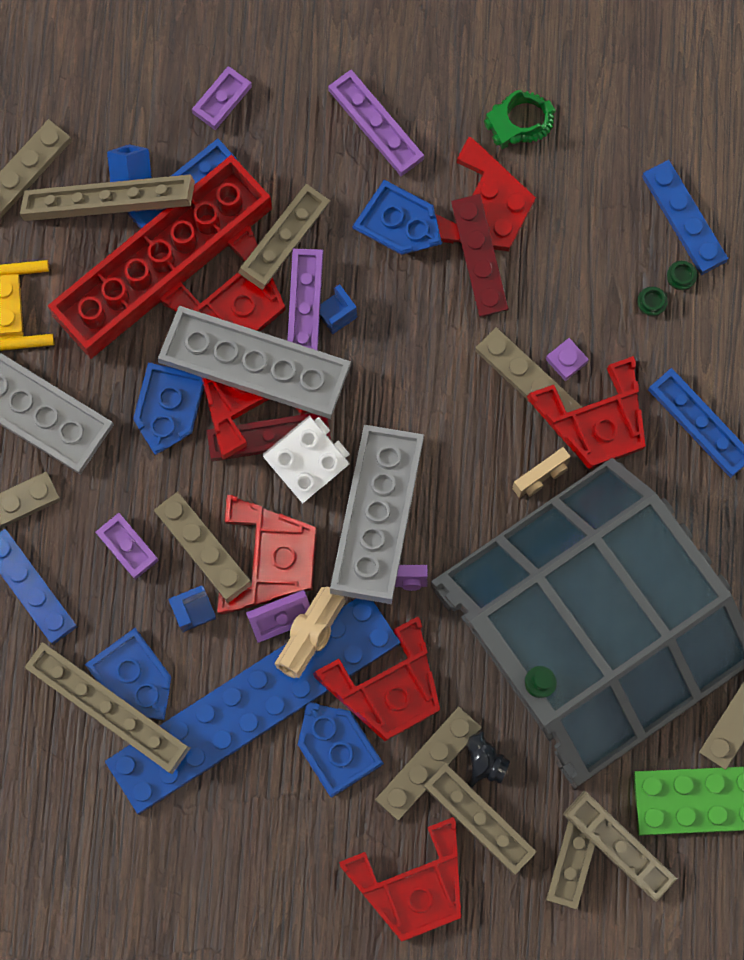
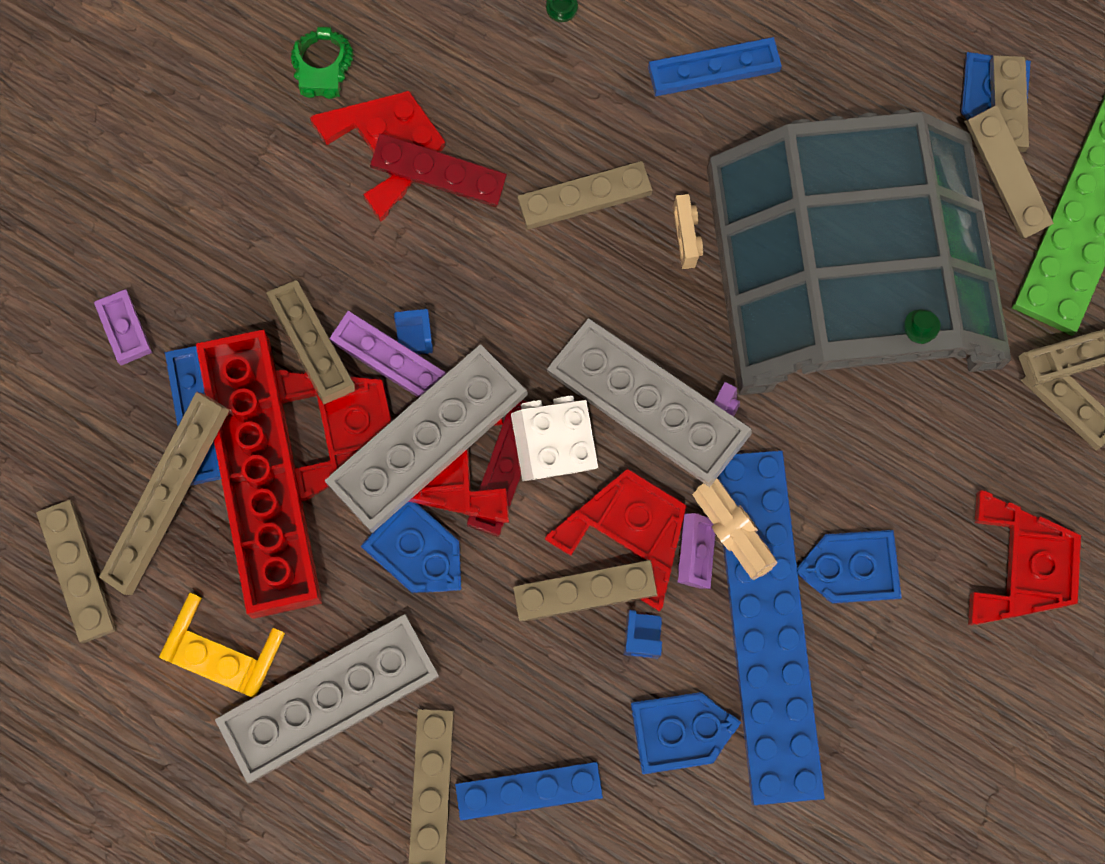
camera: 70 degrees left, 0 degrees up
dark tan plate [24,642,191,774] -> none
medium lavender plate [95,513,159,580] -> none
blue panel [107,144,152,182] -> none
red wing [313,616,440,742] -> none
medium lavender plate [328,70,424,177] -> none
blue tile [352,180,442,255] -> none
dark tan plate [375,706,482,822] -> none
dark tan plate [423,763,537,875] -> none
black animal [467,731,510,788] -> none
red wing [527,356,646,469] -> none
medium lavender plate [546,338,589,381] -> none
dark green plate [637,287,668,316] -> none

